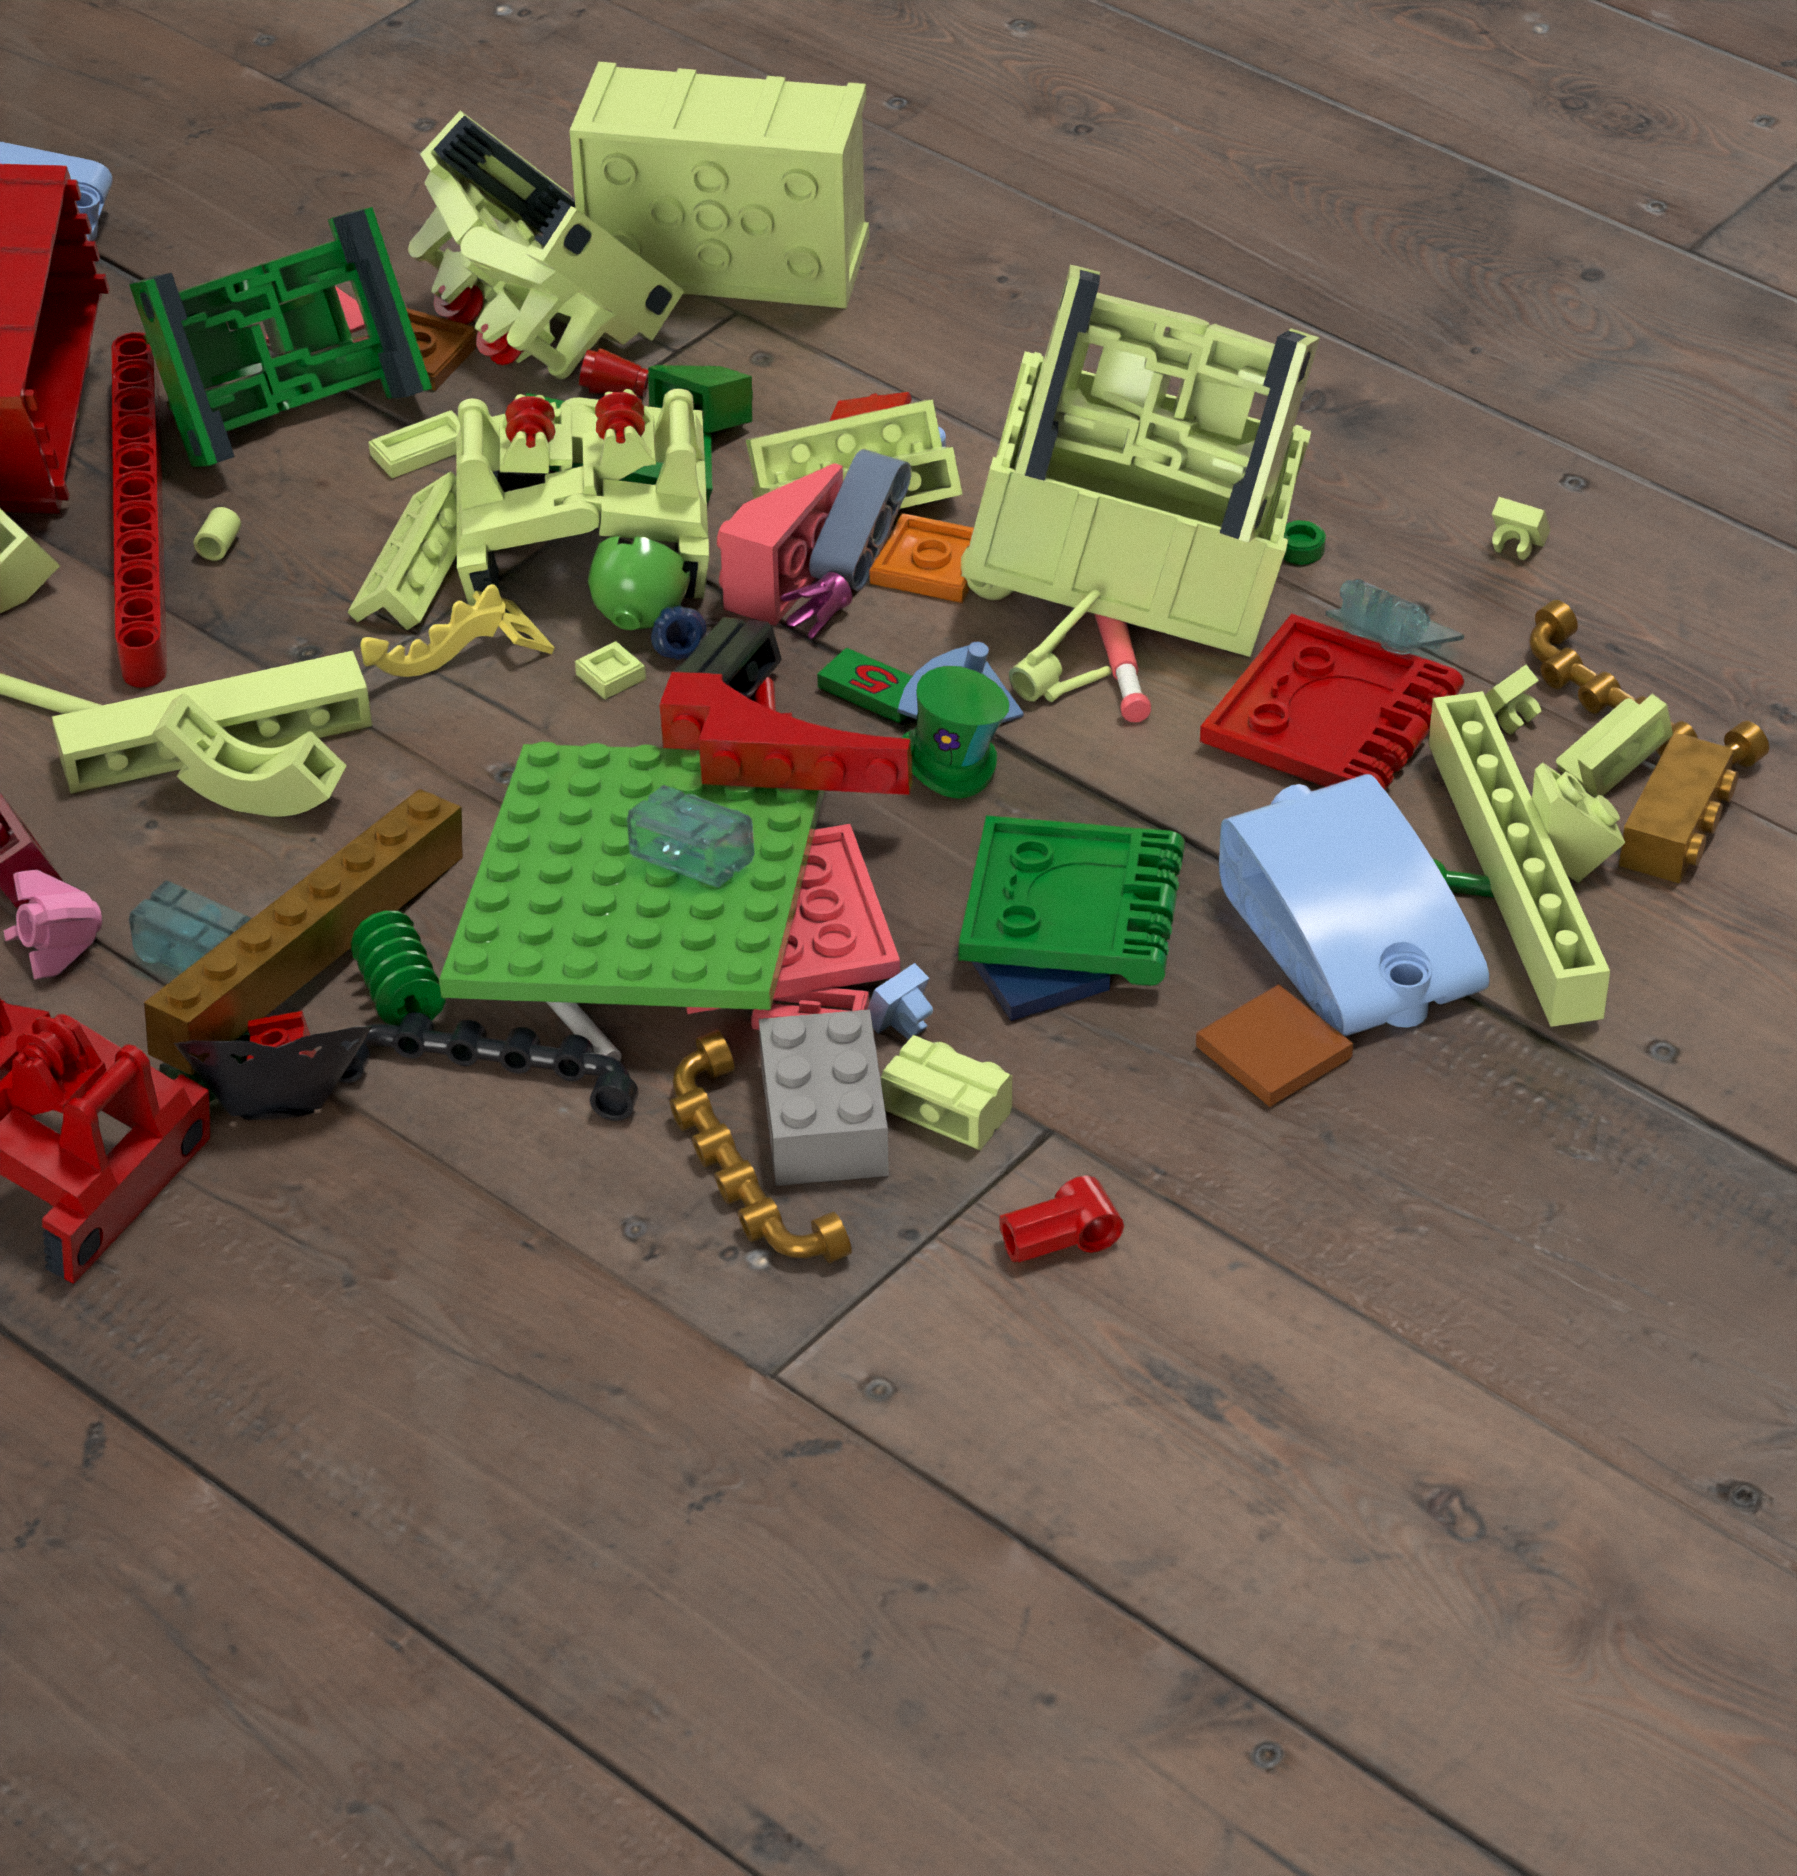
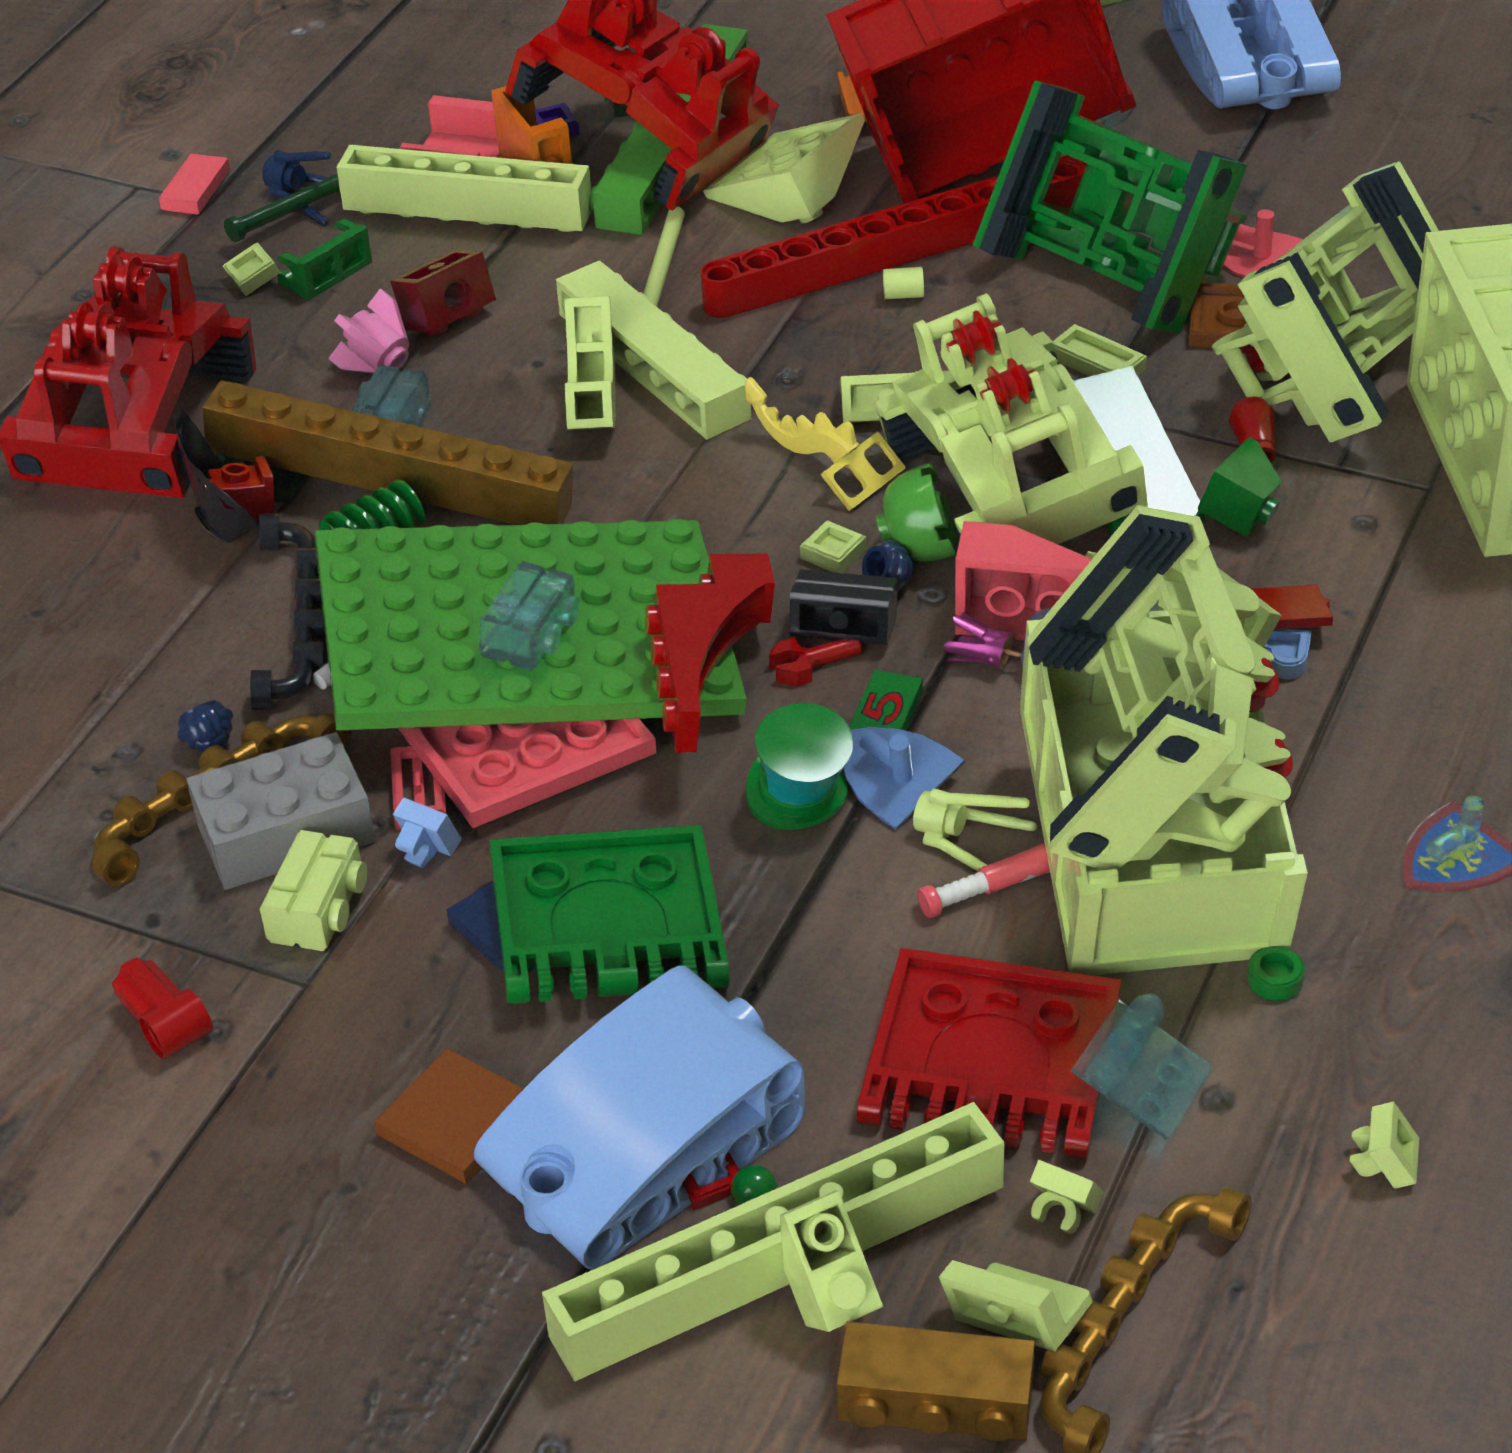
camera: 75 degrees right, 0 degrees up
none -> dark blue piece [177,700,233,753]

